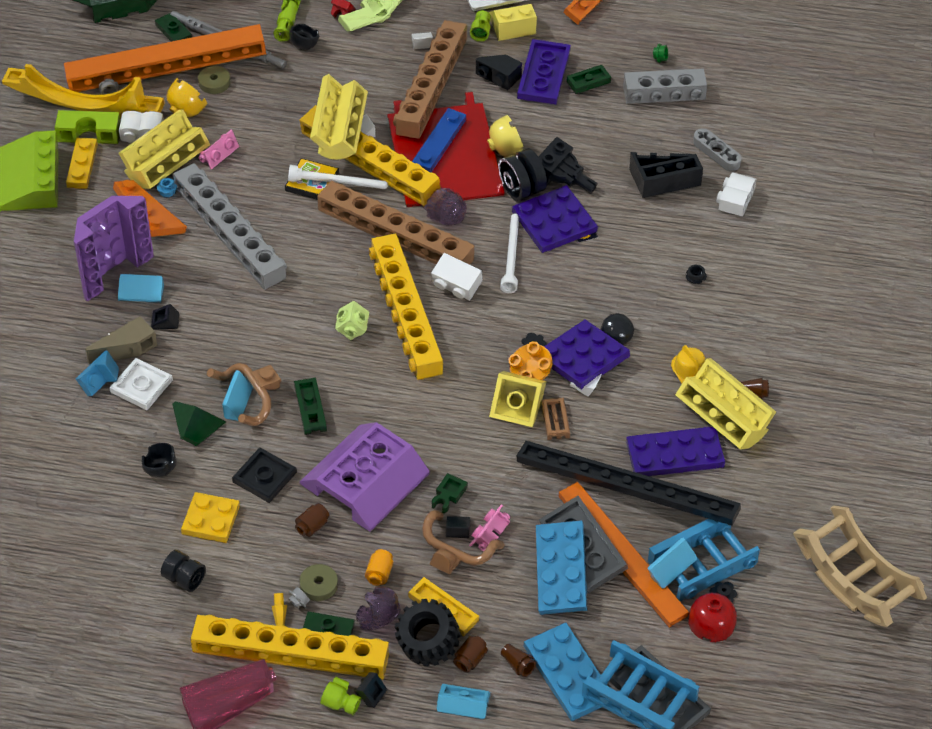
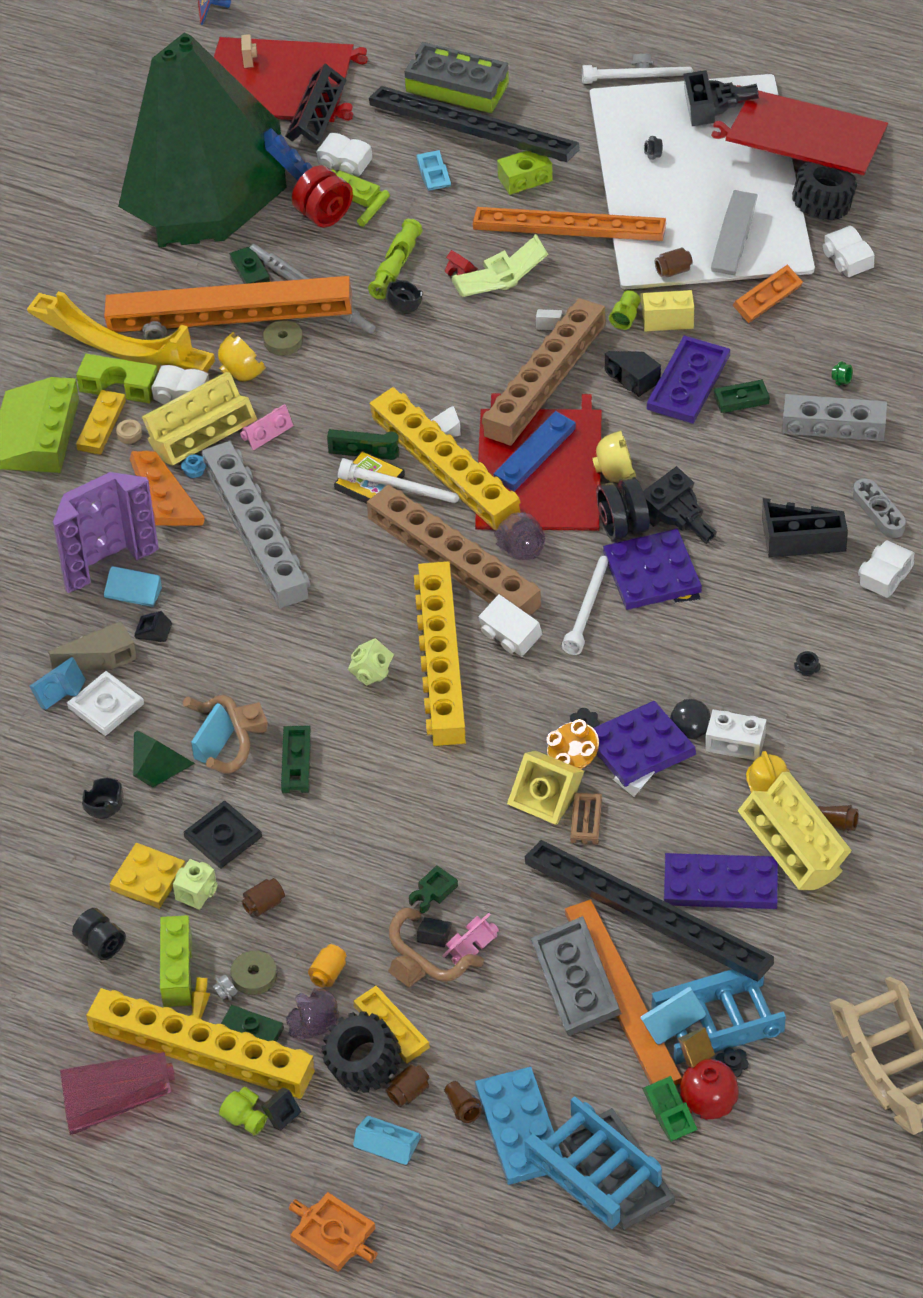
camera: 15 degrees right, 0 degrees up
medium lavender slope [300,422,430,532] -> none
light yellow brick [310,74,368,160] -> none
dark azure plate [536,520,588,615] -> none
none -> tan tile [116,419,142,444]
none -> lime arch [160,915,192,1007]
none -> yellowish green brick [173,859,217,910]
none -> dark green plate [327,429,400,460]
none -> green slope [642,1076,698,1142]
none -> pearl gold slope [678,1027,715,1068]
none -> white brick [705,709,766,760]

